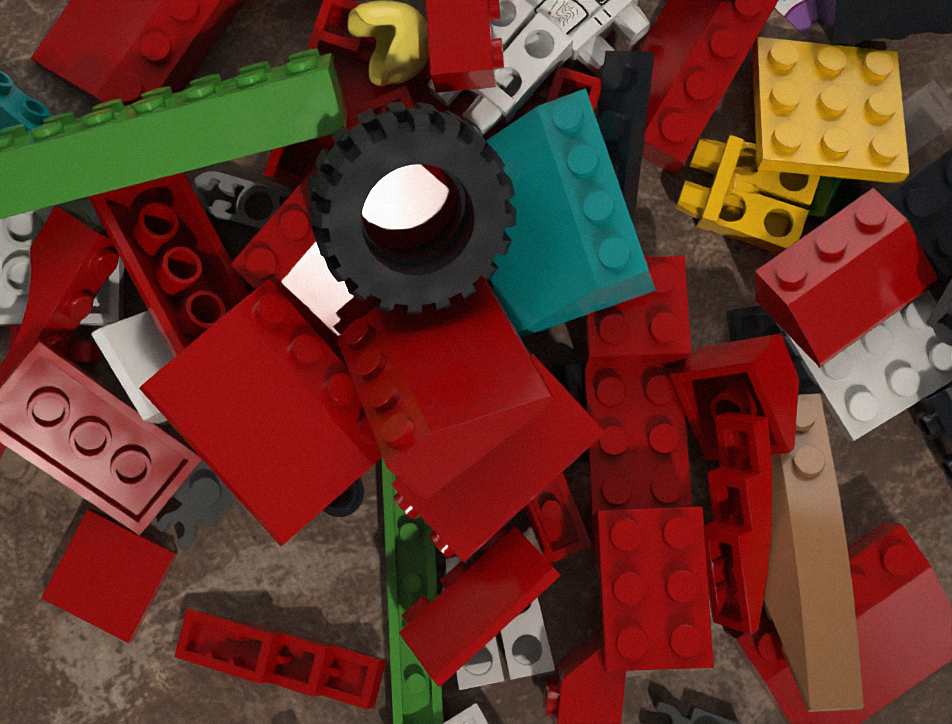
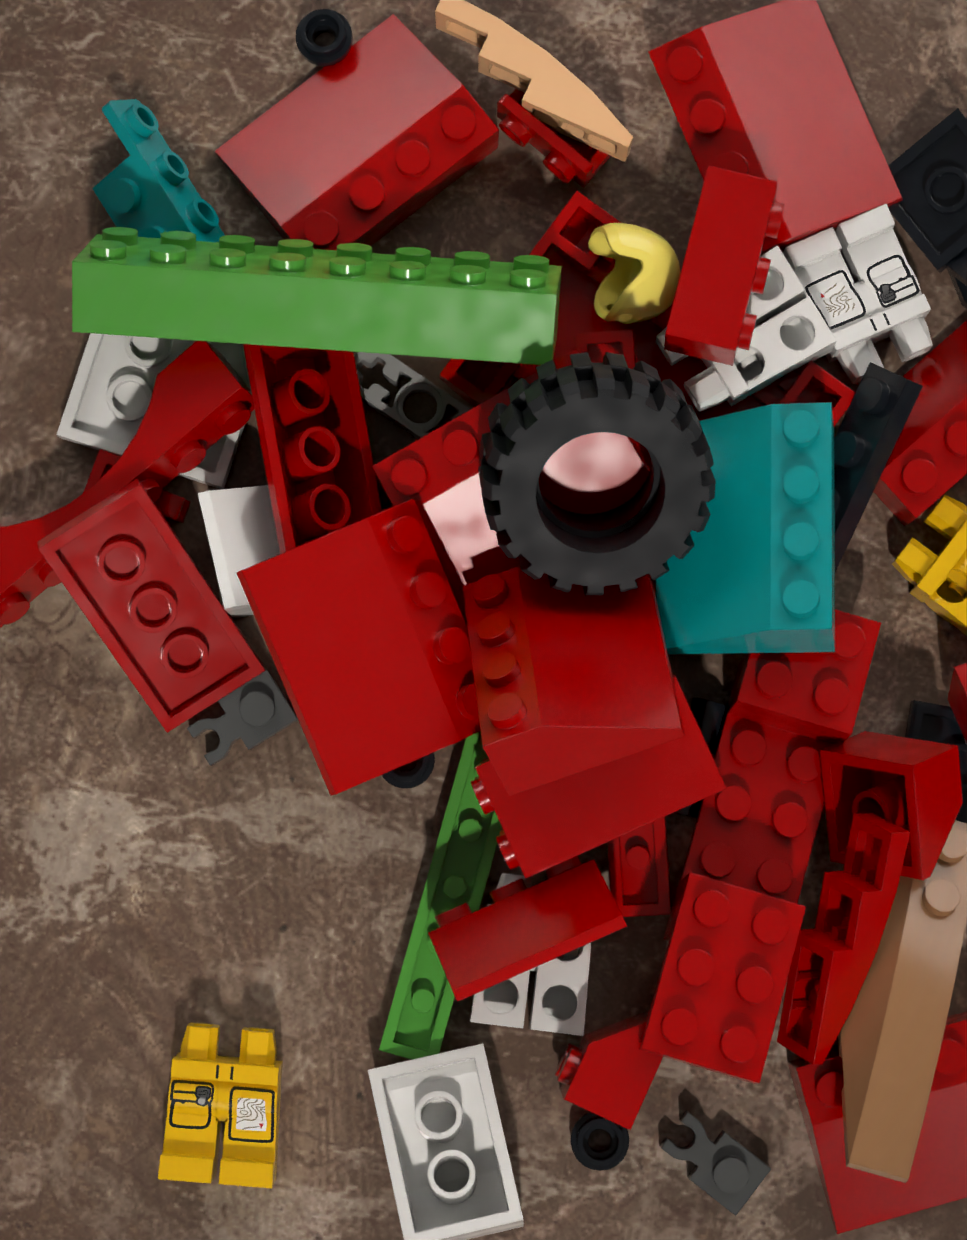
camera: 15 degrees right, 0 degrees up
red tile [41,509,178,643] -> none
red slope [174,608,387,710] -> none

